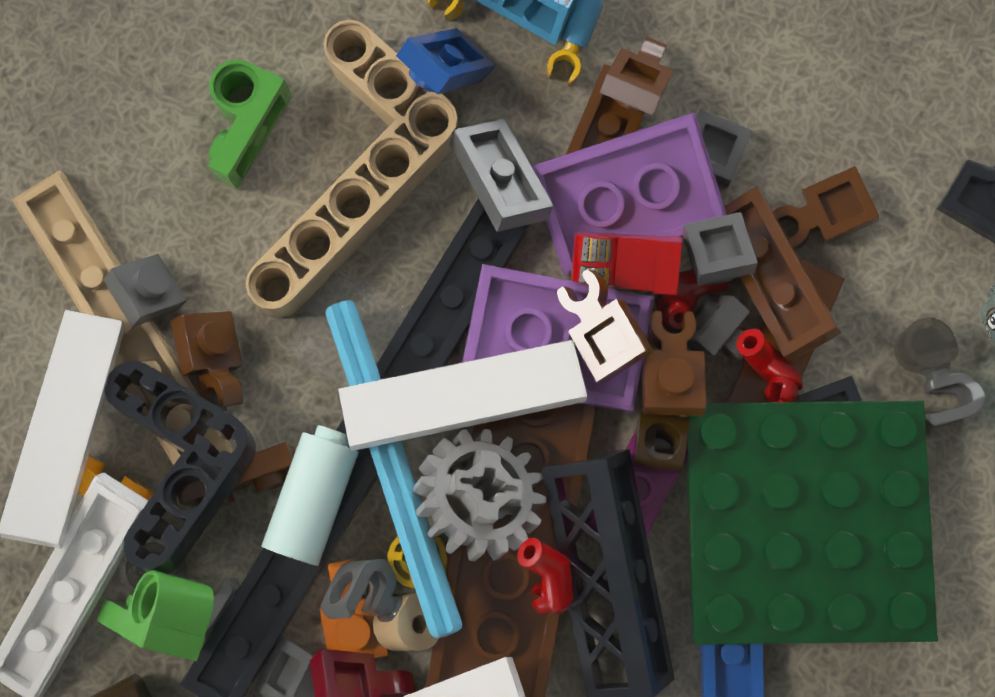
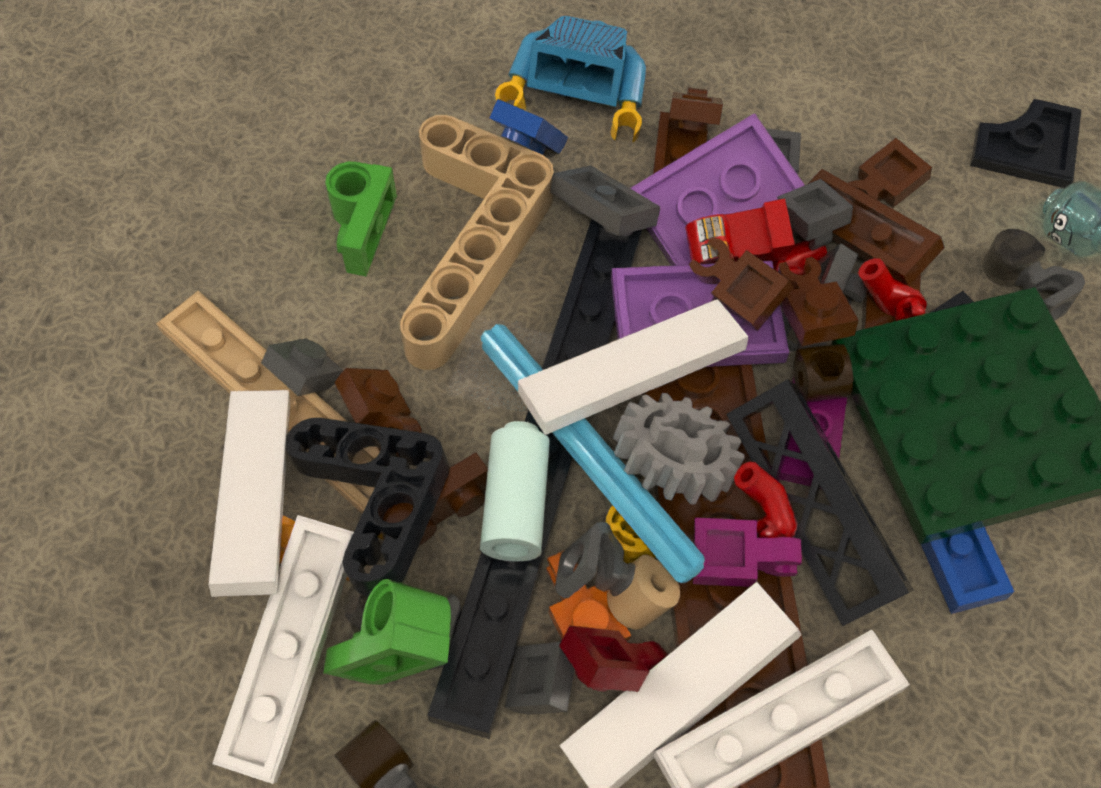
camera: 20 degrees left, 20 degrees down
none -> magenta plate [693,518,802,587]

